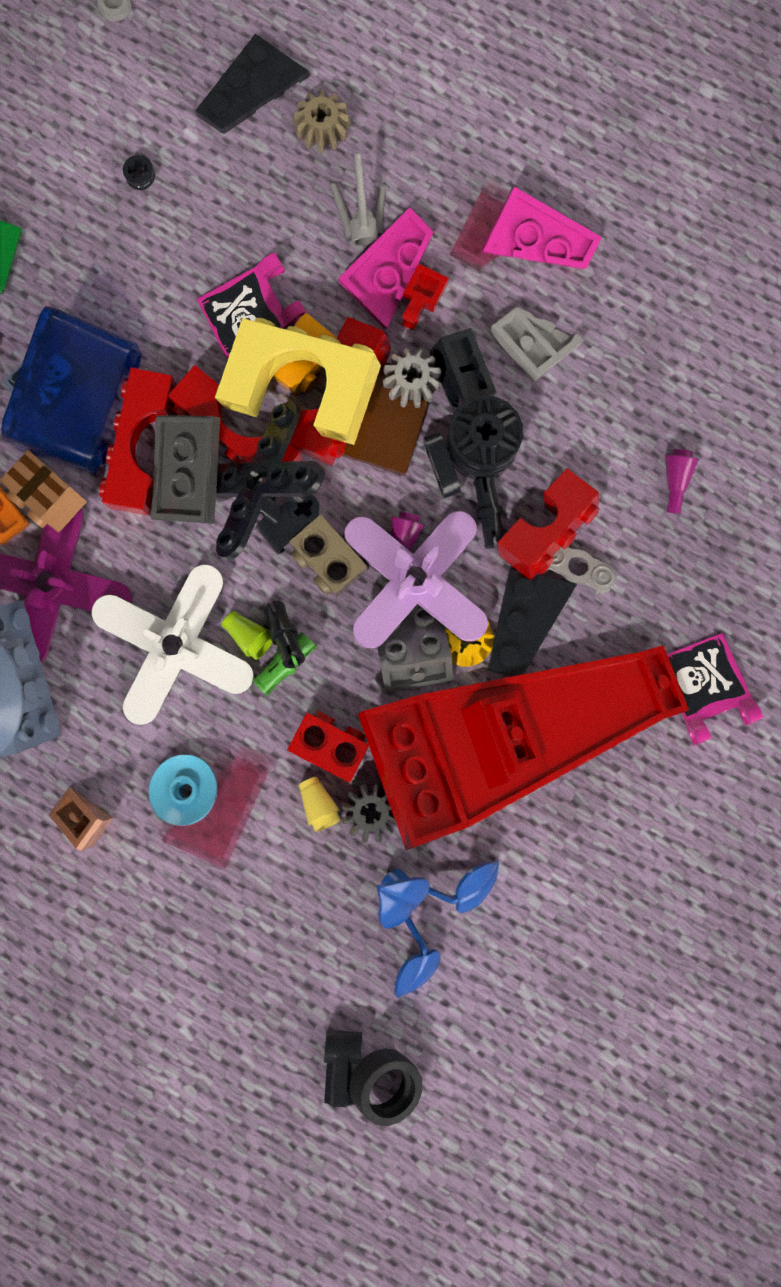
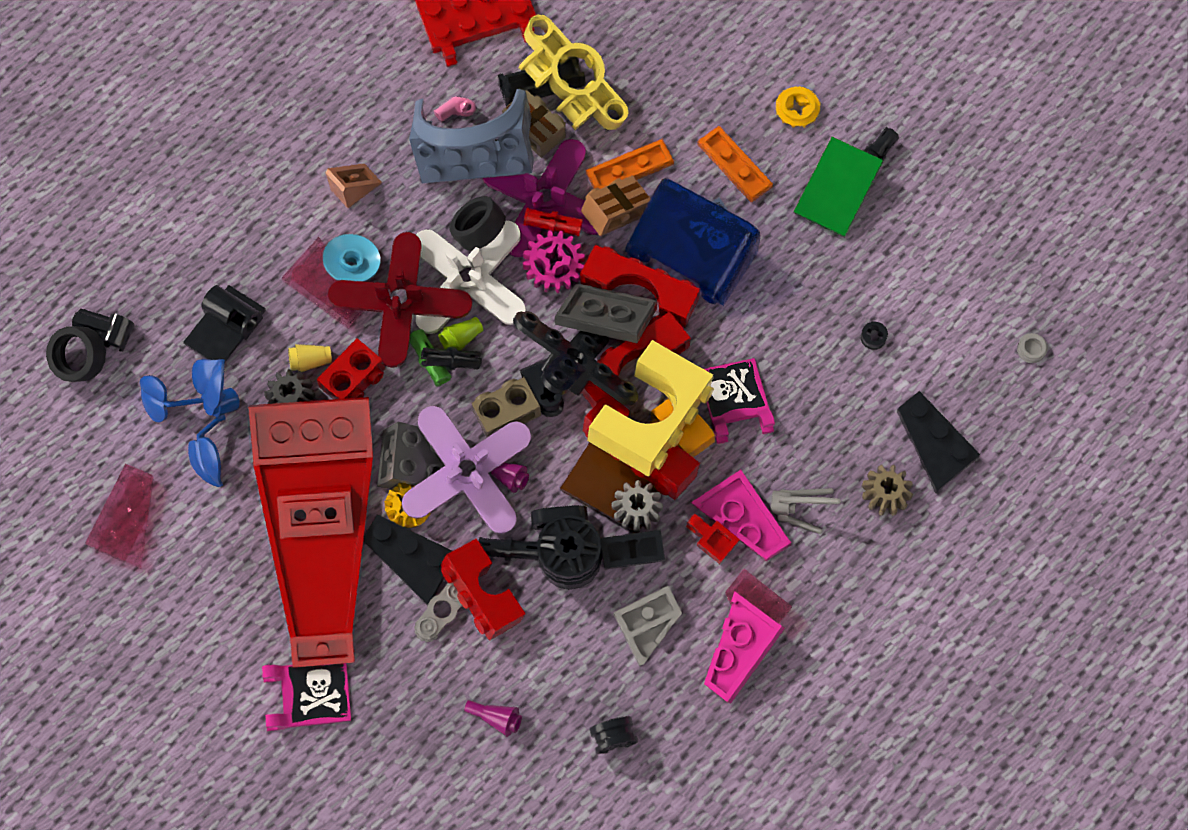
camera: 110 degrees right, 15 degrees down
none -> clear pink wing [85,464,154,569]
none -> black piece [183,285,266,362]
none -> dark red piece [328,232,473,368]
none -> black tyre [449,196,506,251]
none -> red pin [523,207,583,237]
none -> dark pink gear [523,230,585,293]
none -> black wheel [589,716,638,754]

